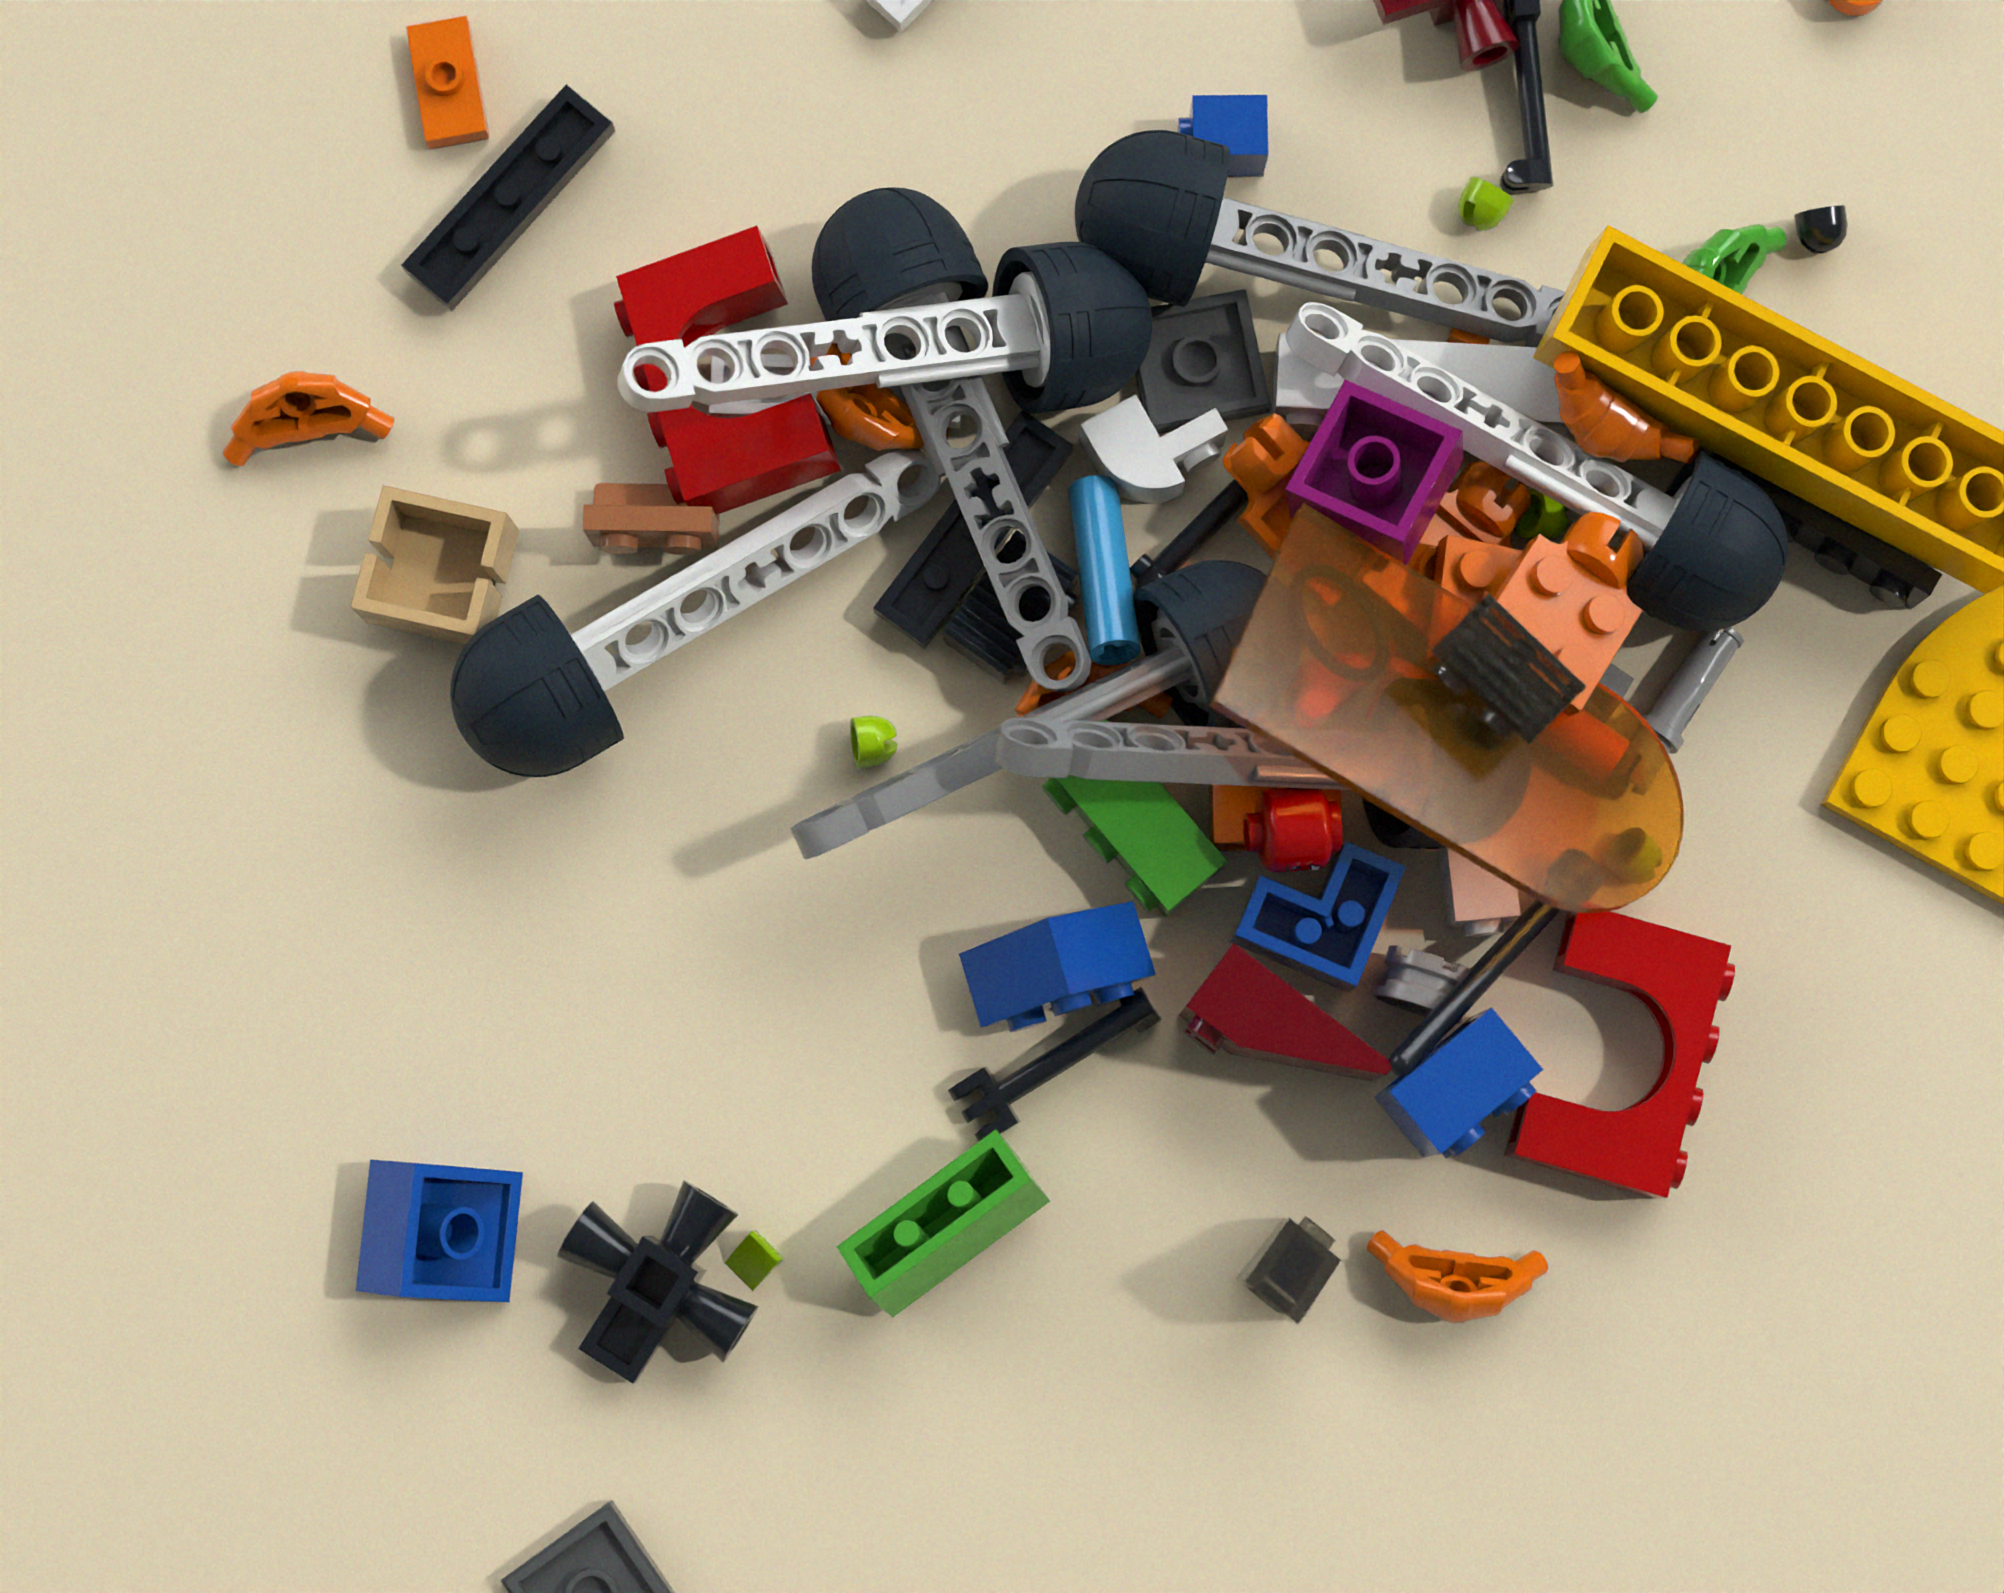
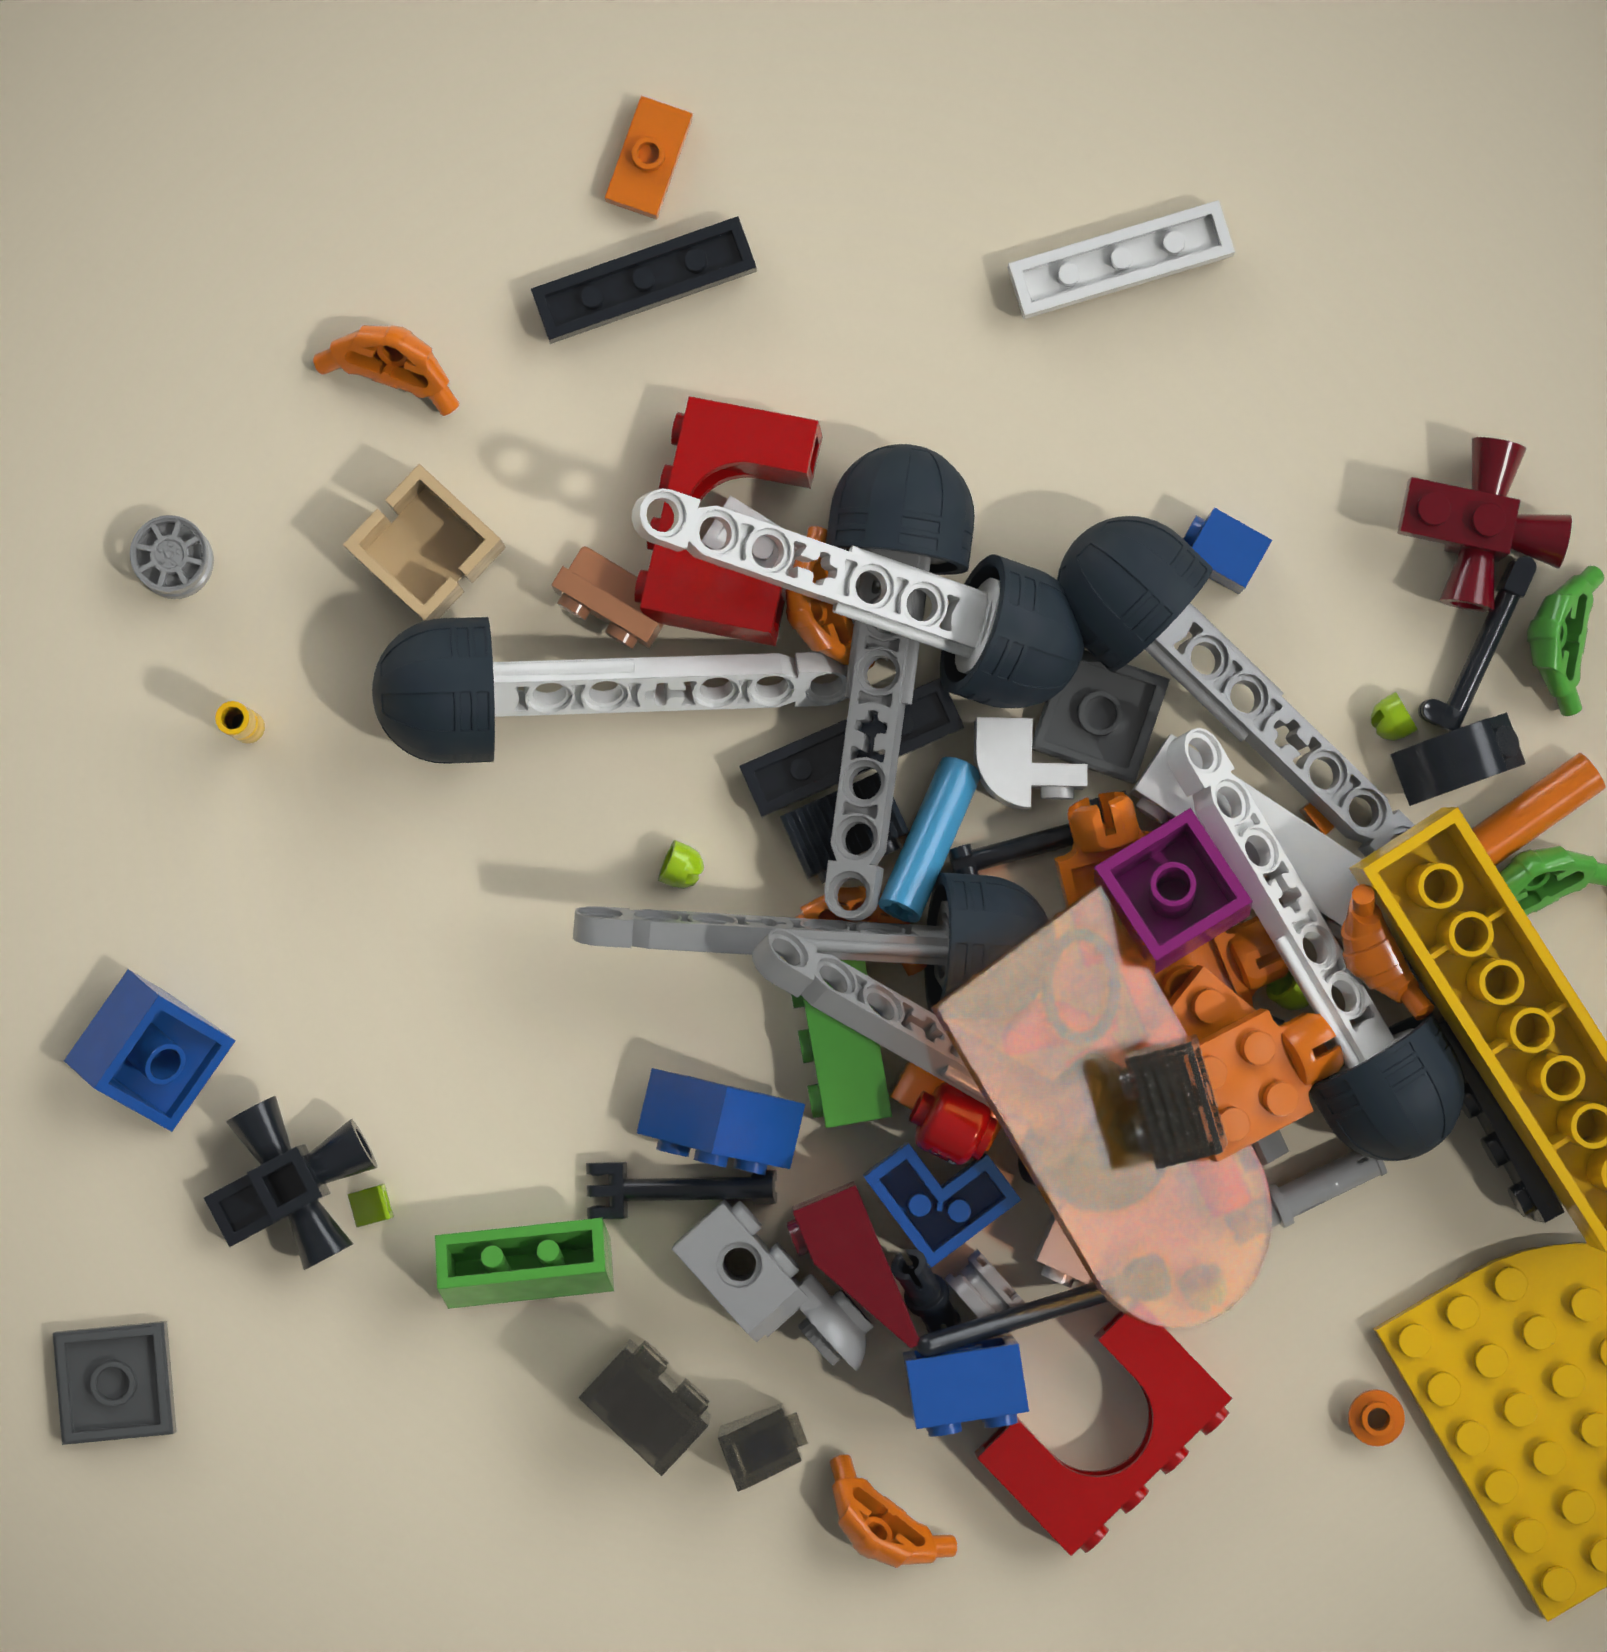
camera: 25 degrees right, 5 degrees up
none -> light grey wheel [130,515,214,599]
none -> yellow piece [215,701,265,744]
none -> clear smoke brick [578,1339,711,1476]
none -> light grey brick [672,1200,874,1371]
none -> black pin [891,1249,962,1333]
none -> orange plate [1348,1389,1405,1446]
none -> black brick [1390,712,1526,806]
none -> orange piece [1472,753,1606,866]

